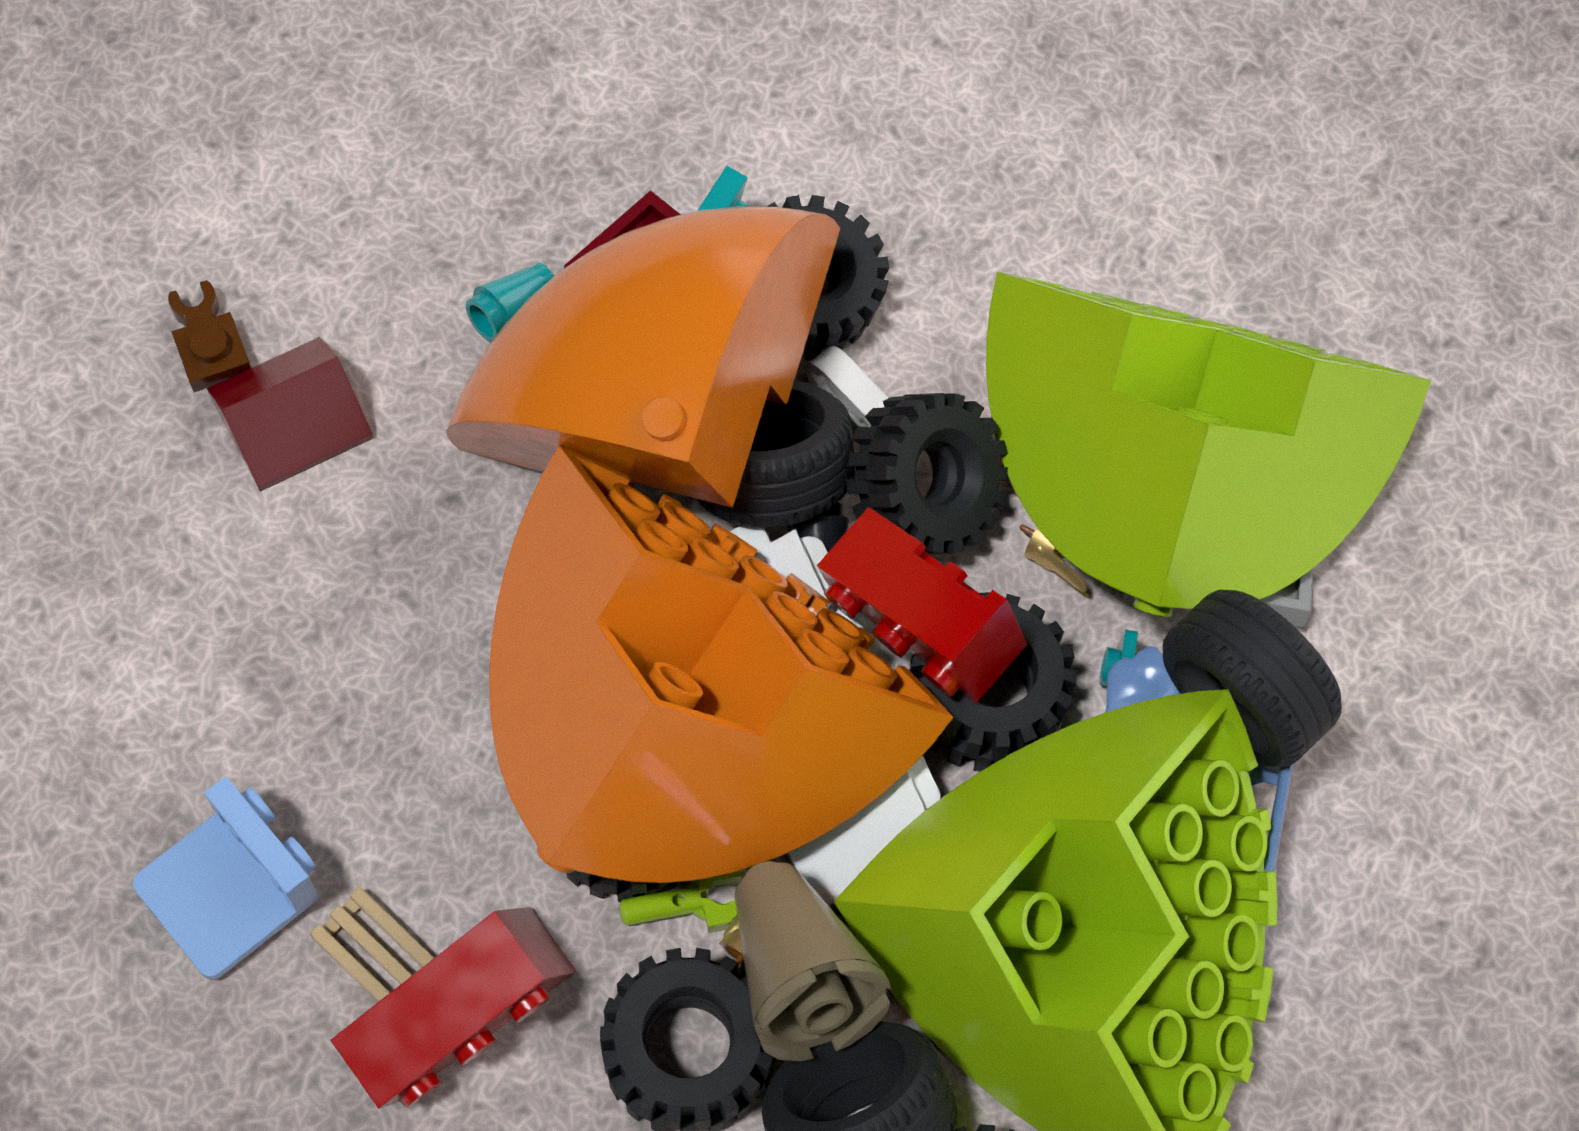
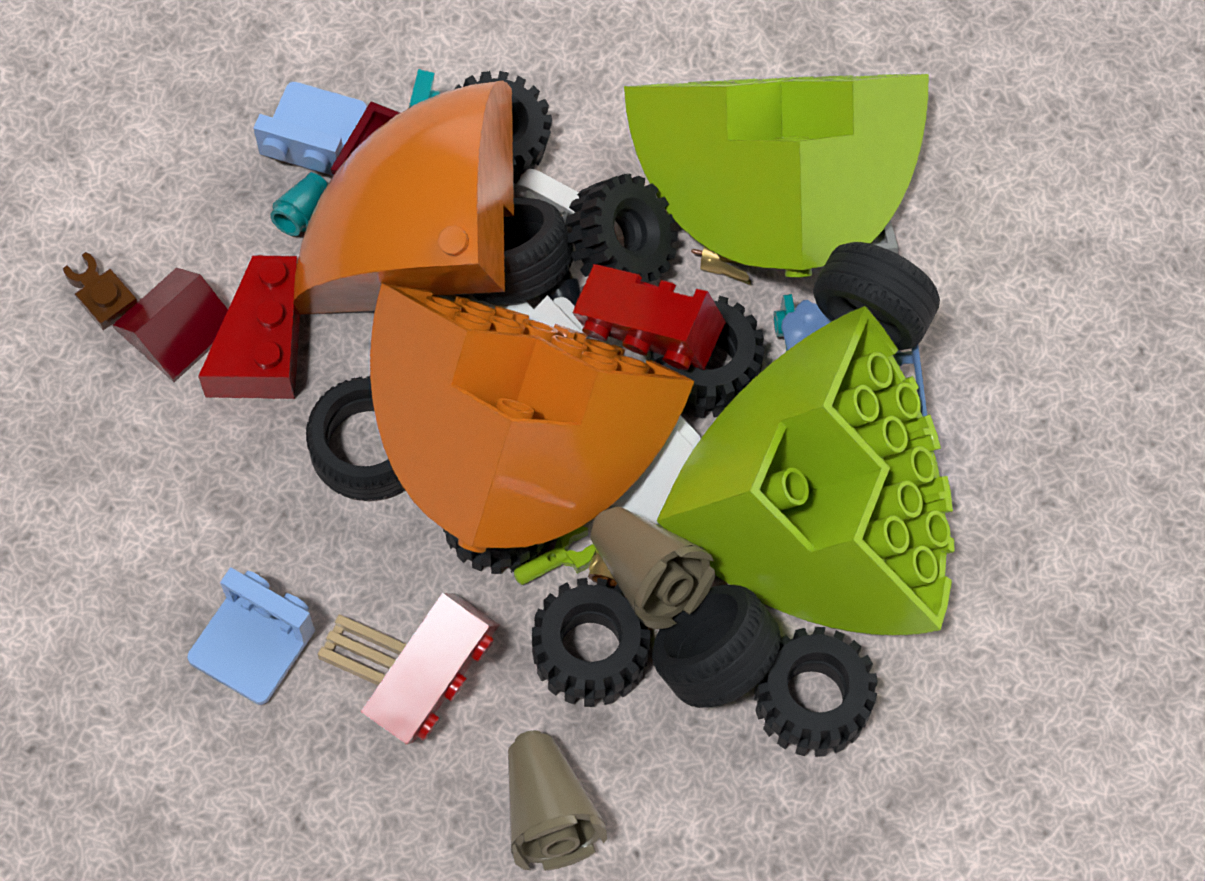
camera: 15 degrees left, 0 degrees up
none -> red wedge [198,255,300,399]
none -> light blue bracket [253,82,367,176]
none -> black tyre [306,376,404,501]

